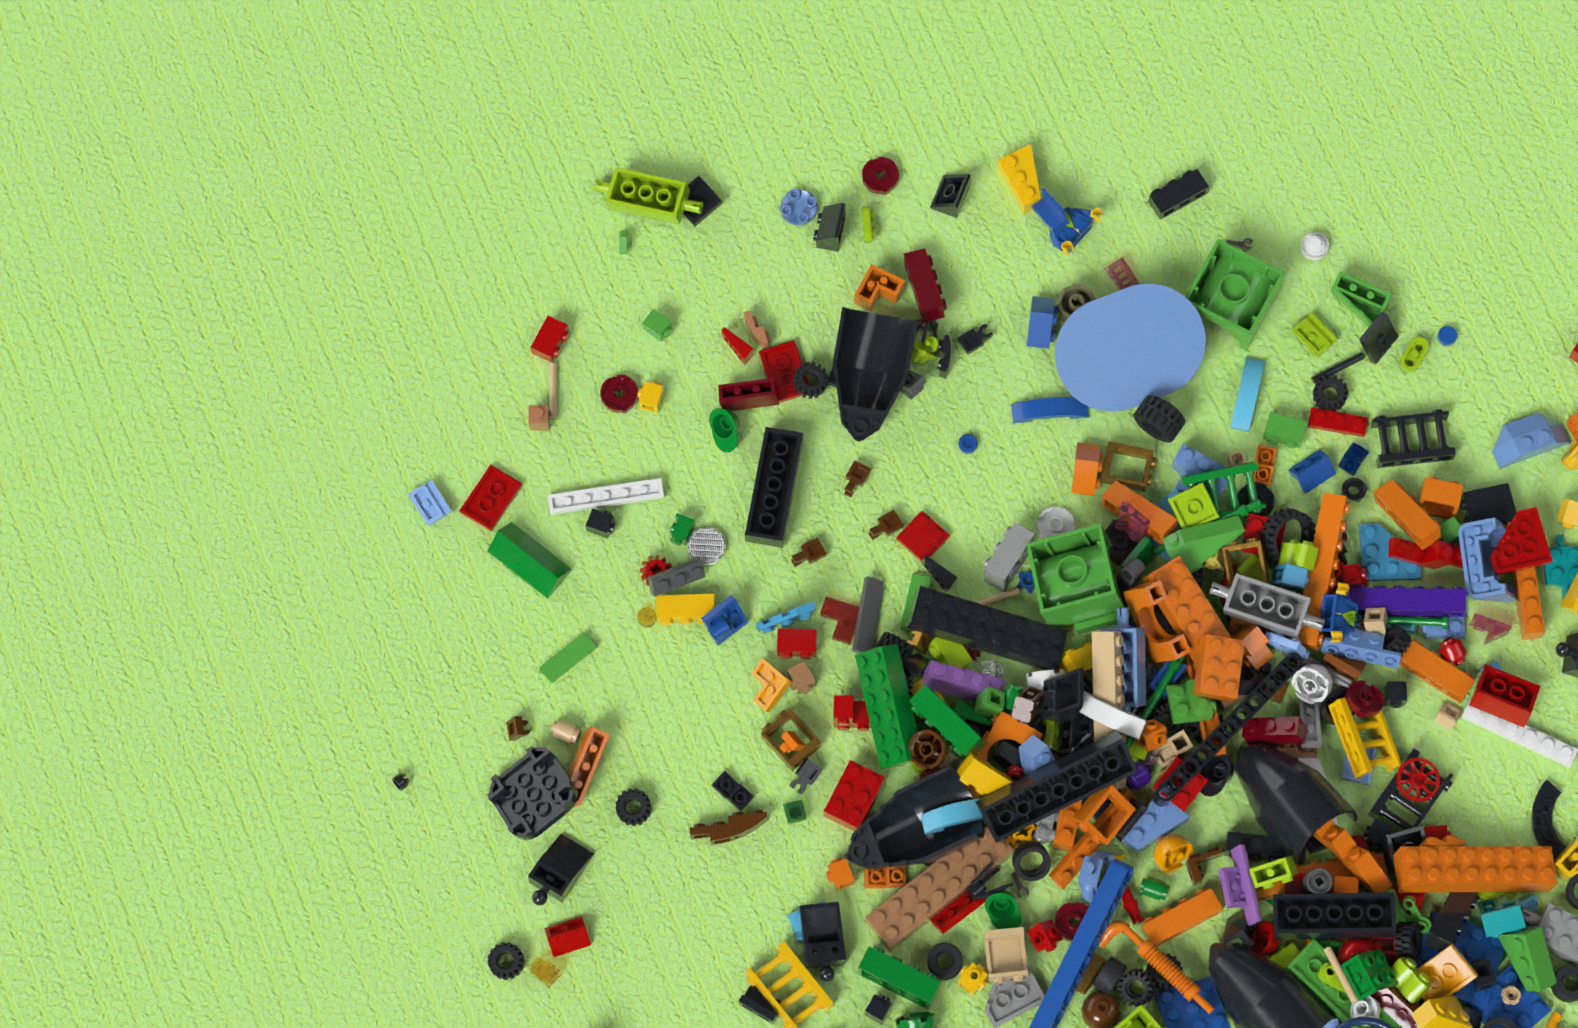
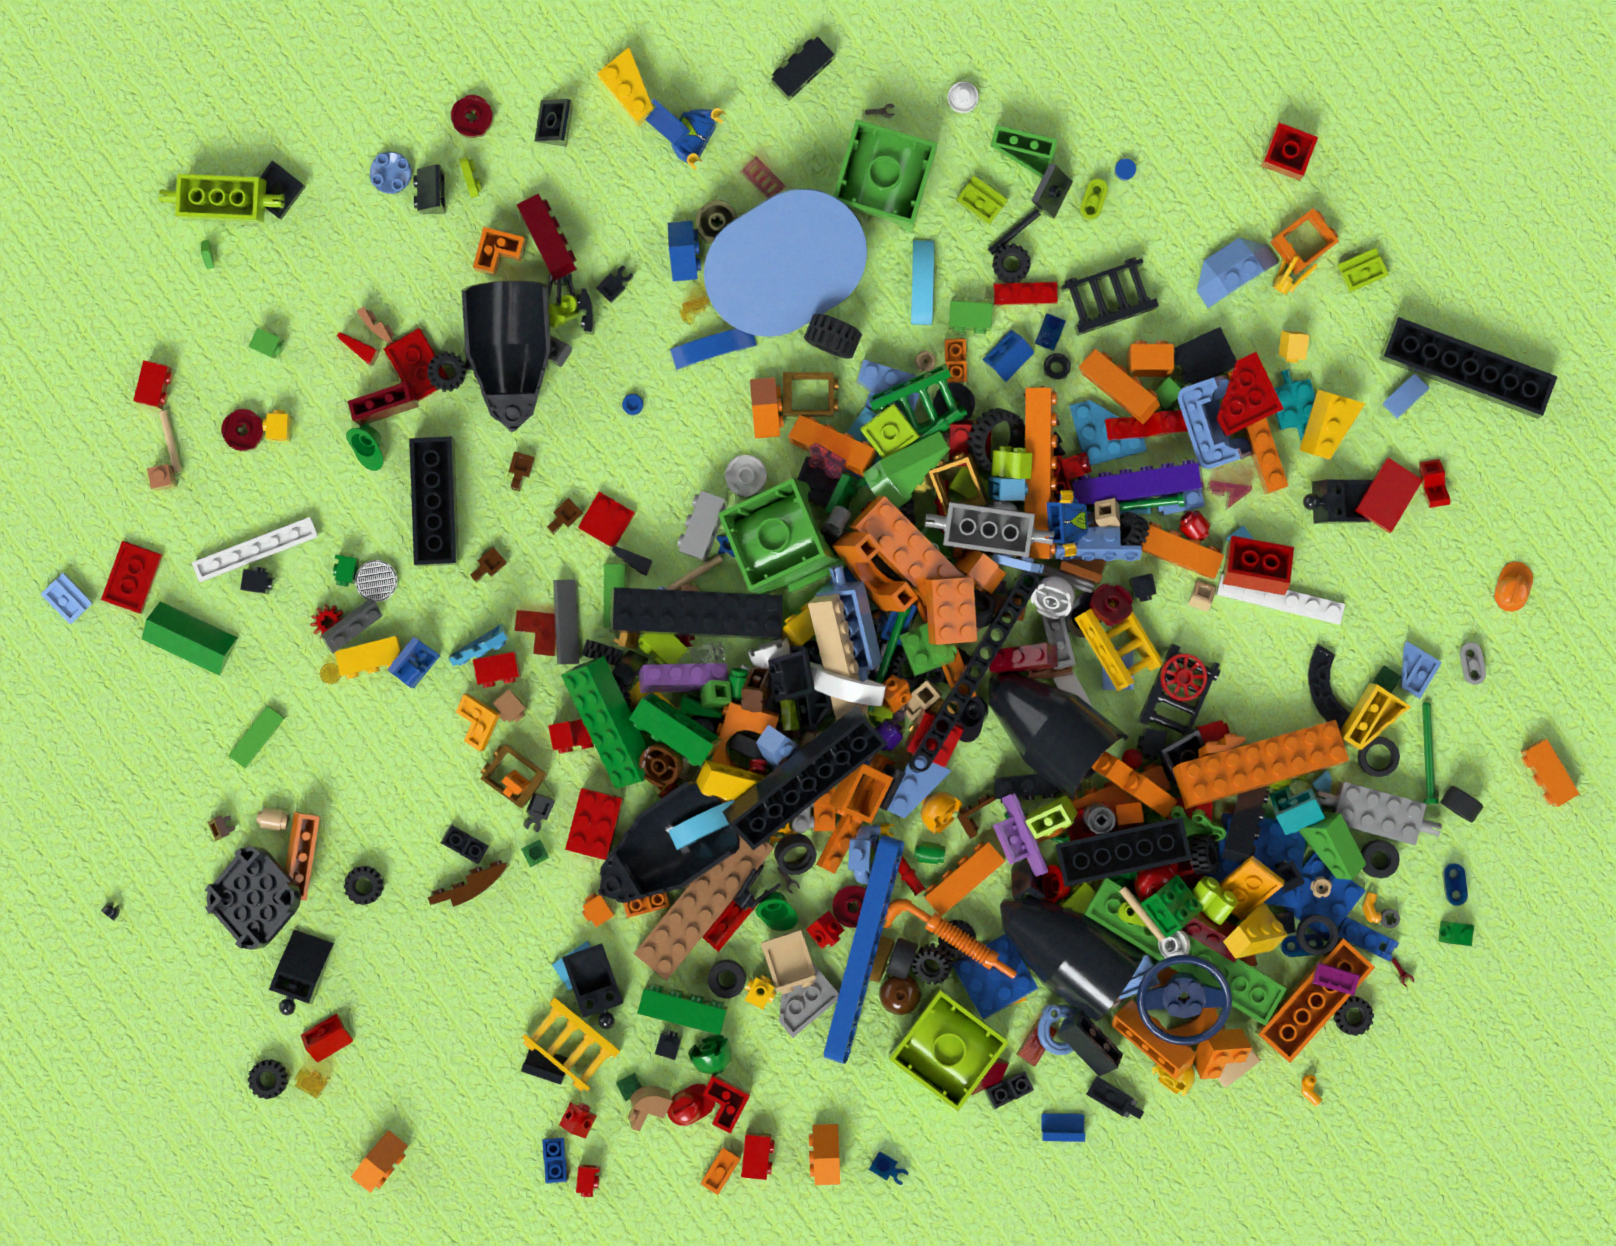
camera: 10 degrees left, 15 degrees up
none -> clear yellow bracket [679,296,709,326]

